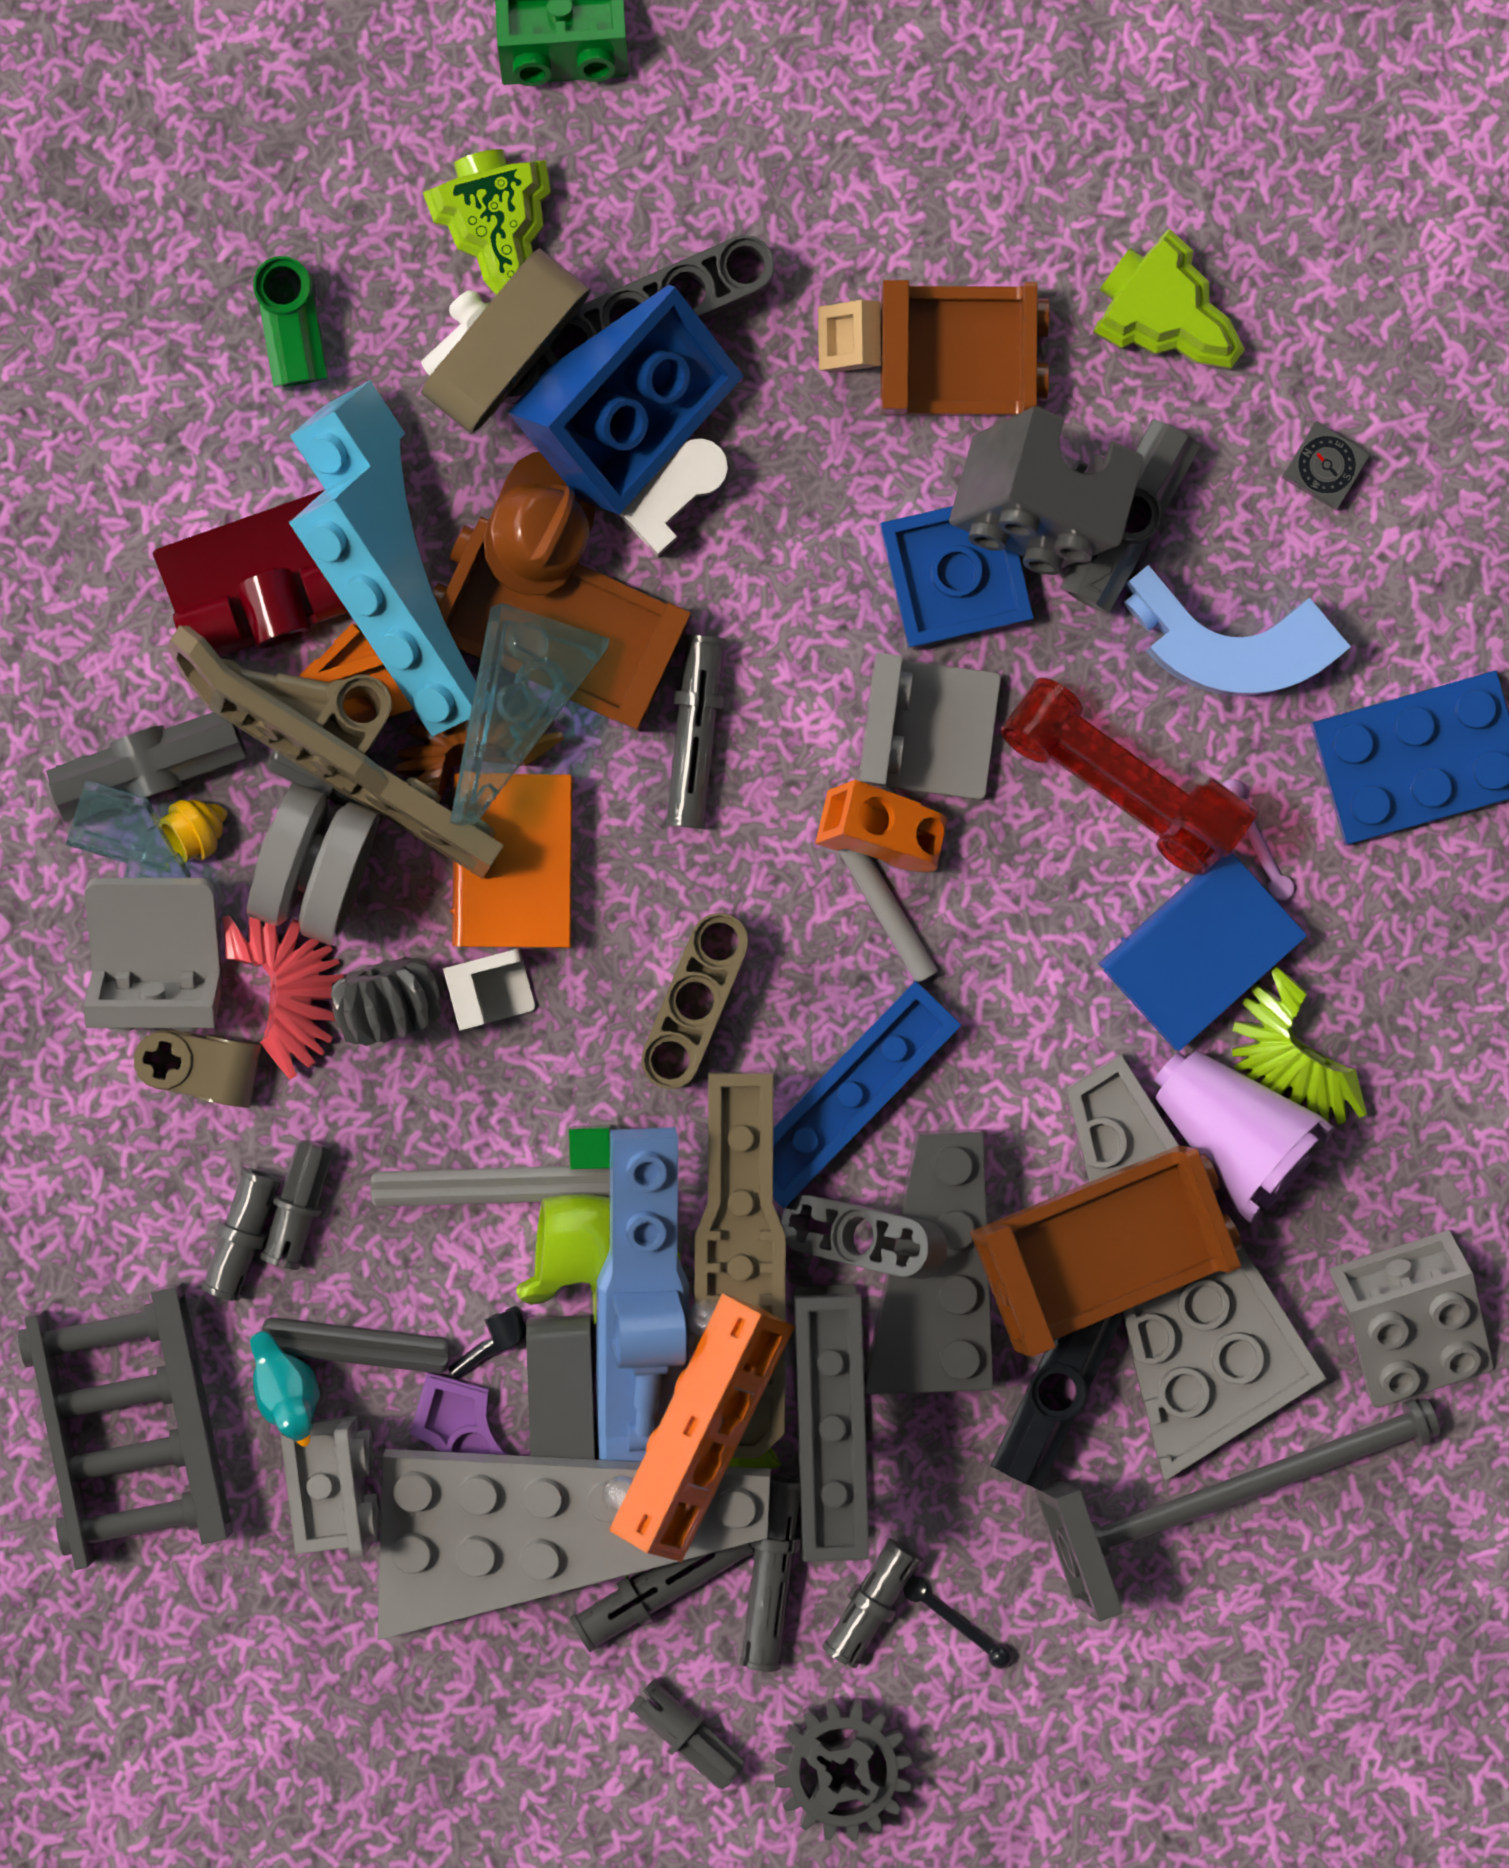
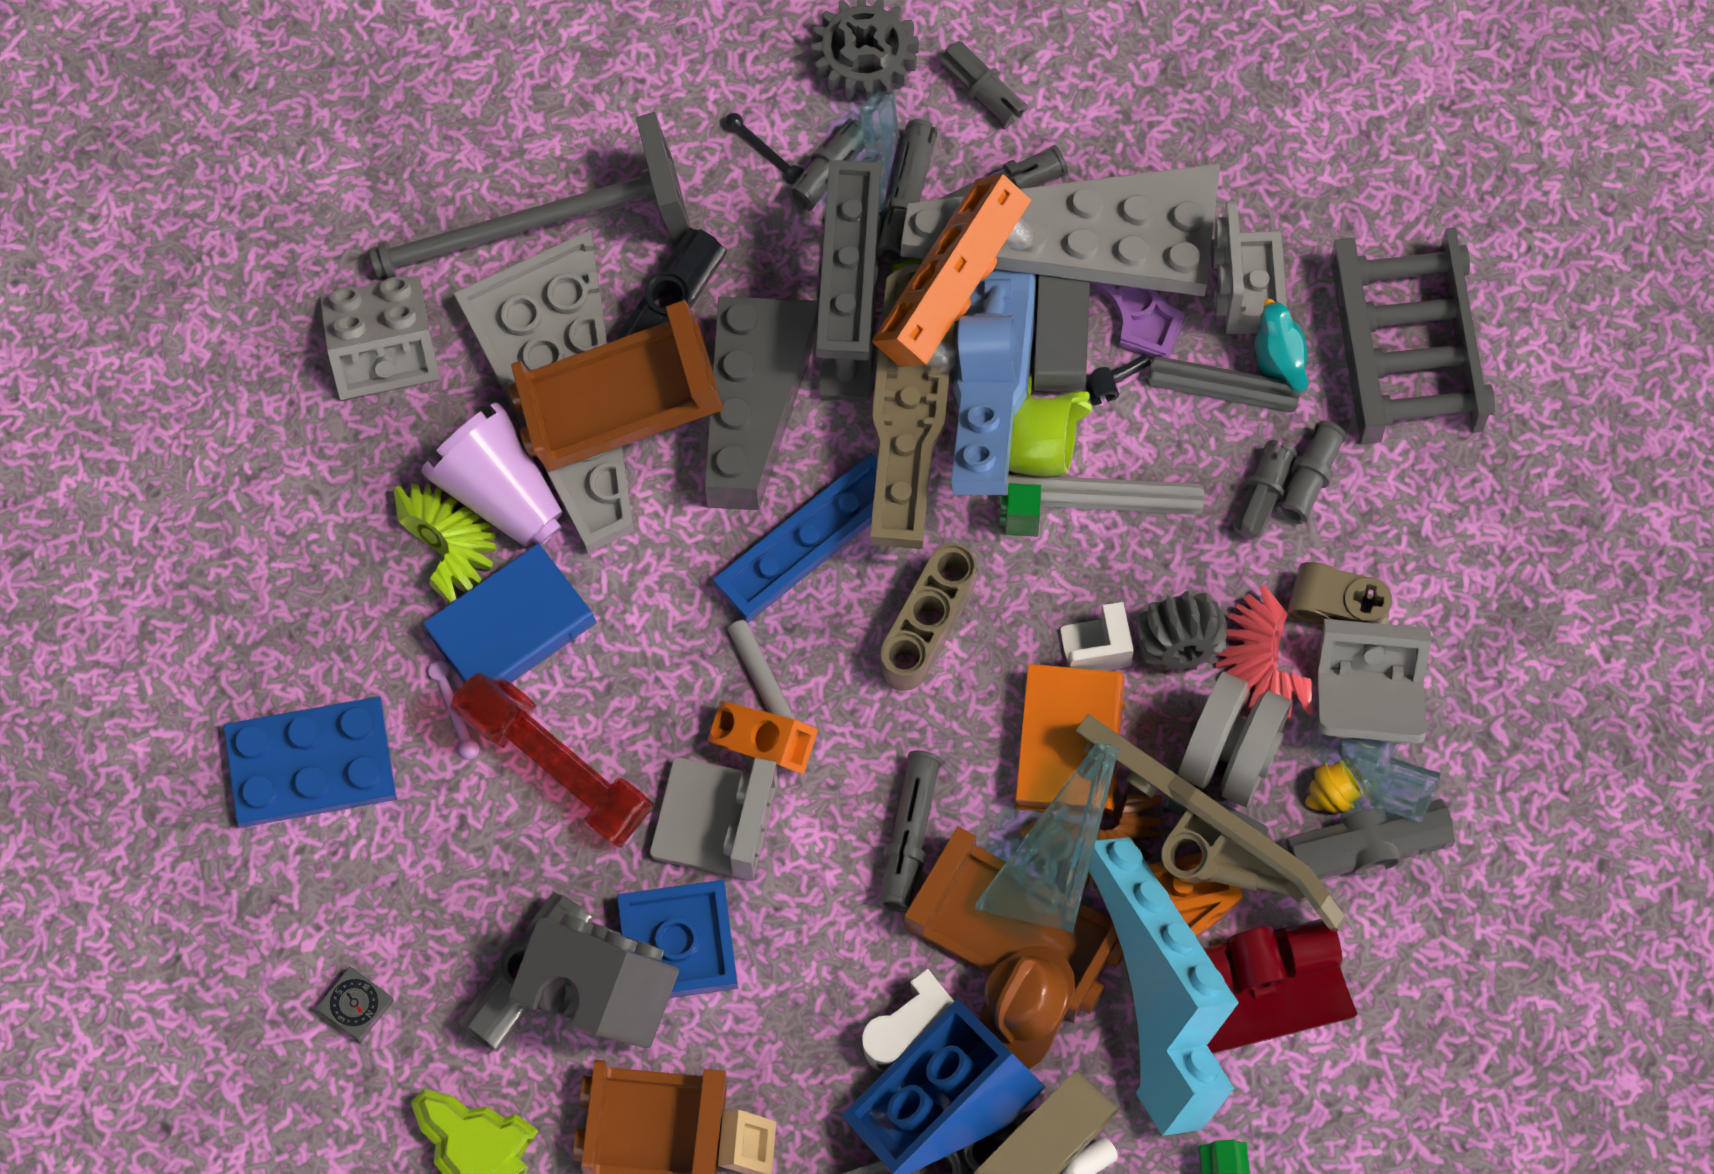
camera: 175 degrees left, 20 degrees down
dark grey beam [781,1195,947,1279] -> none
light blue arch [1124,565,1351,696] -> none
none -> clear light blue tile [860,91,900,213]

